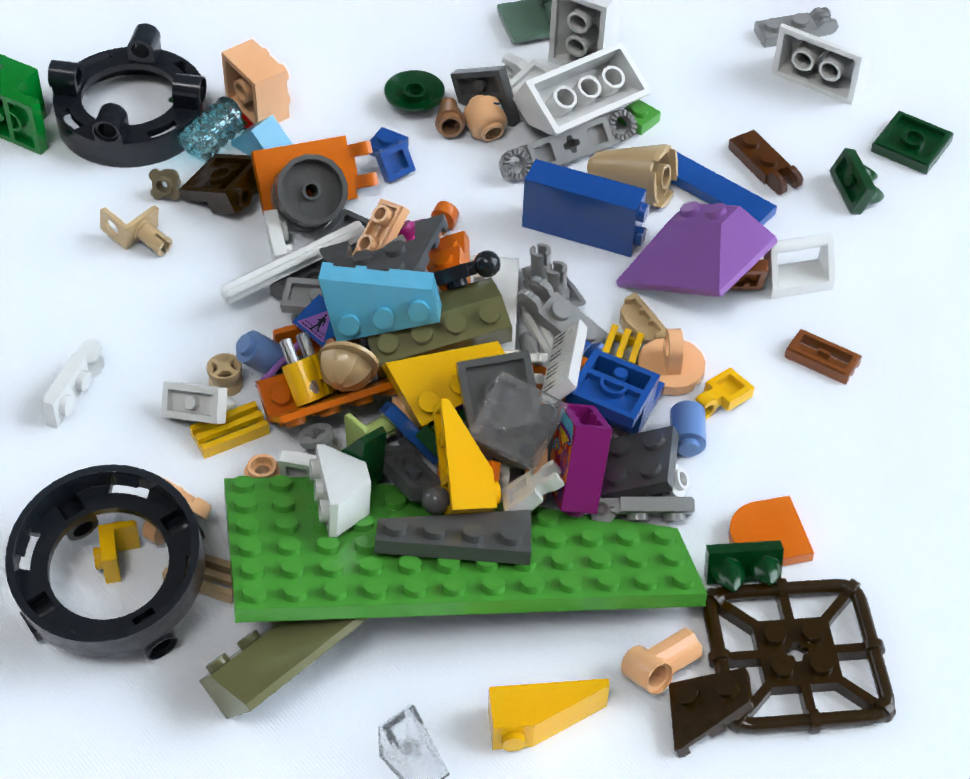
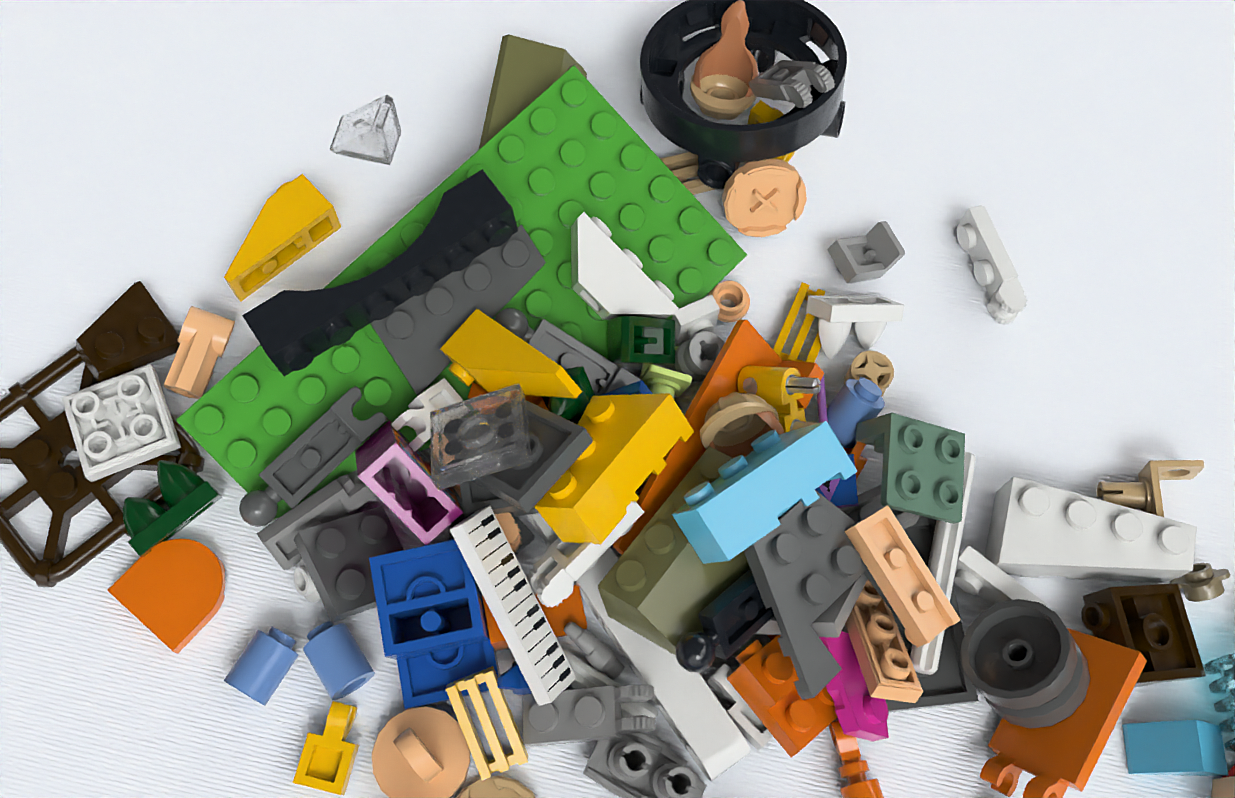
camera: 140 degrees right, 20 degrees up
none -> white tile [61,364,181,482]
none -> medium blue brick [223,626,299,706]
none -> dark grey plate [239,386,388,527]
none -> black arch [242,169,518,377]
none -> piece [690,0,759,120]
none -> light grey hinge [748,60,835,108]
none -> light grey bracket [827,221,905,284]
none -> light nougat hinge [845,505,961,647]
none -> sand green bracket [856,412,965,524]
none -> white wedge [984,476,1198,583]

